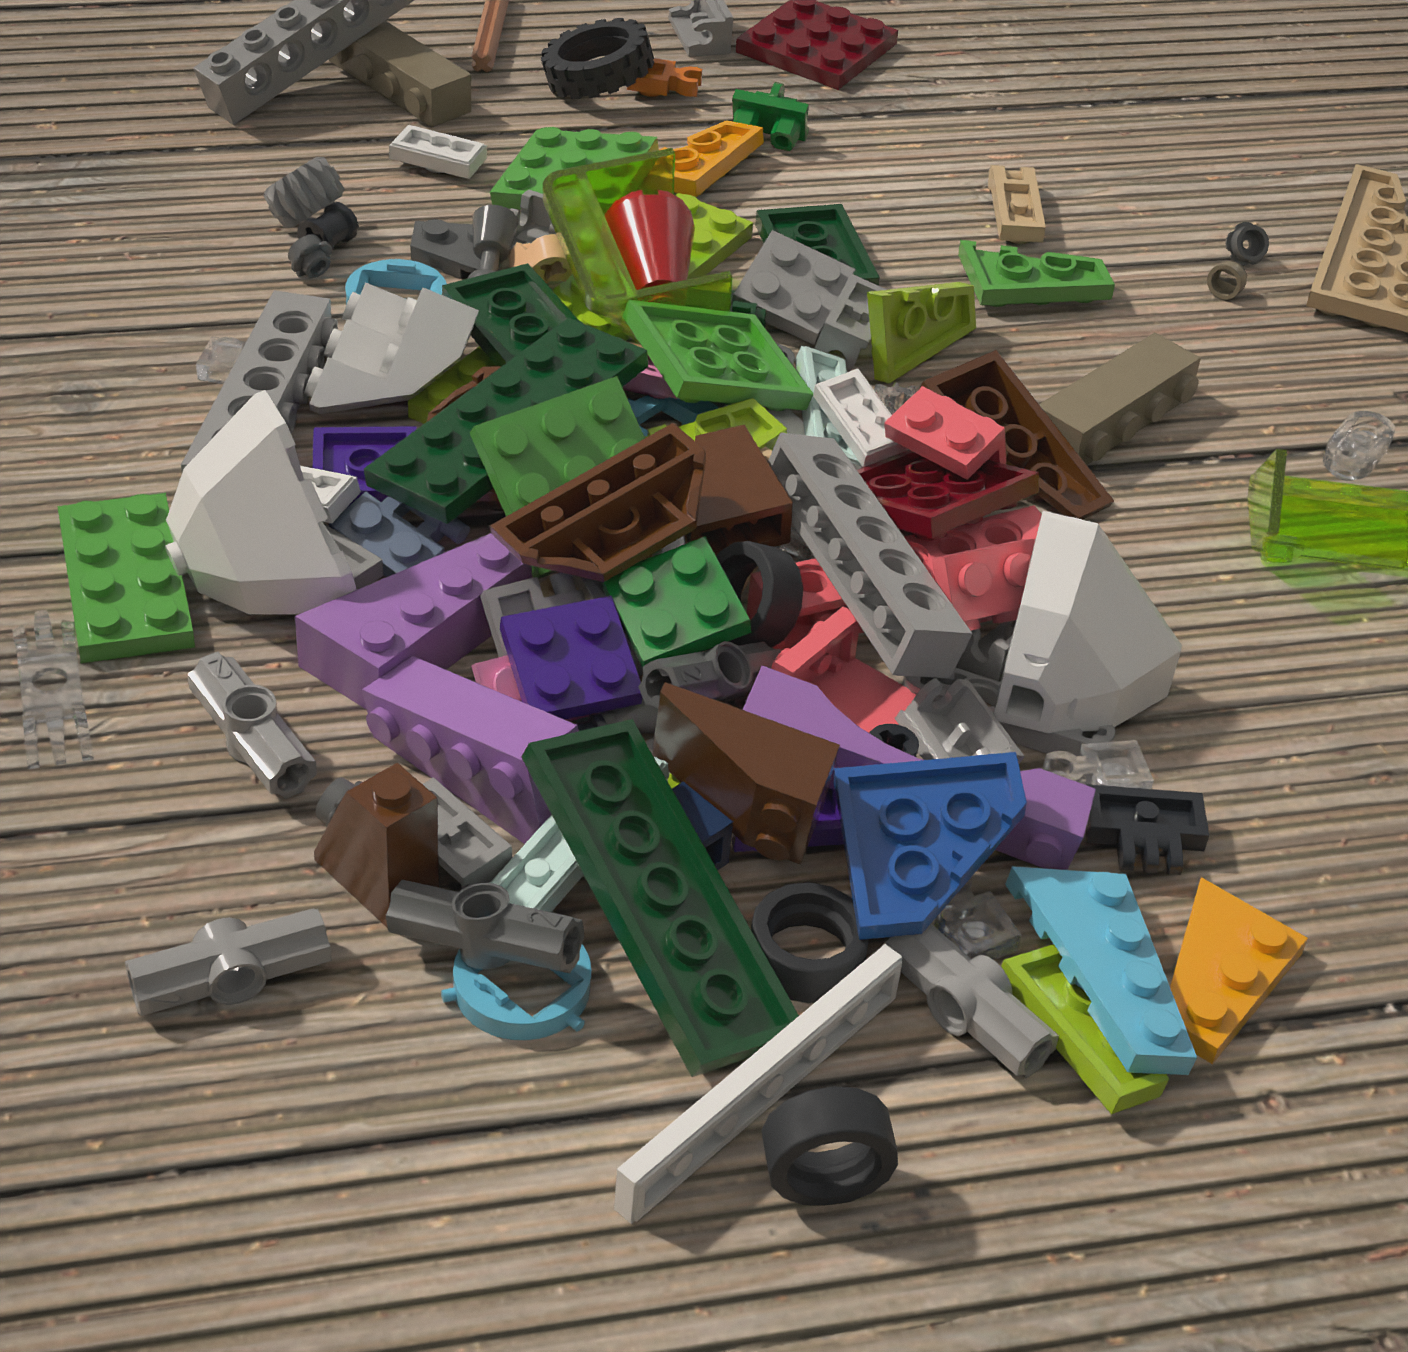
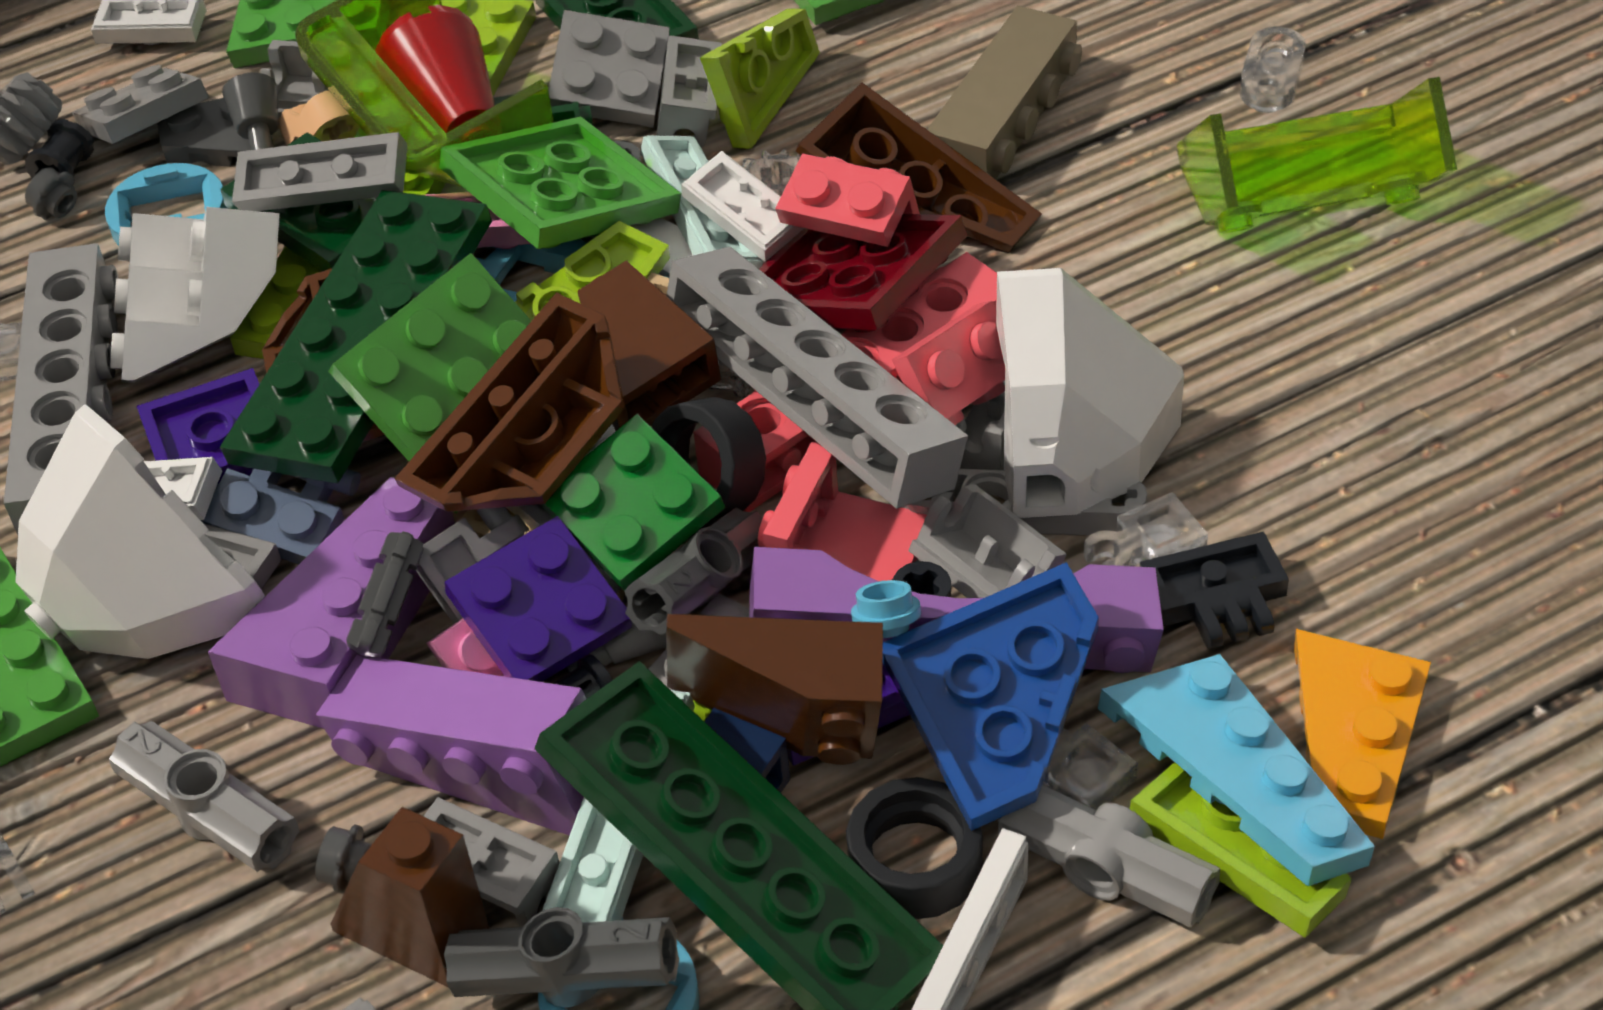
camera: 10 degrees left, 5 degrees up
none -> light grey plate [72,65,209,144]
none -> light grey plate [232,132,407,211]
none -> dark grey axle [346,531,424,657]
none -> medium azure plate [851,580,921,638]

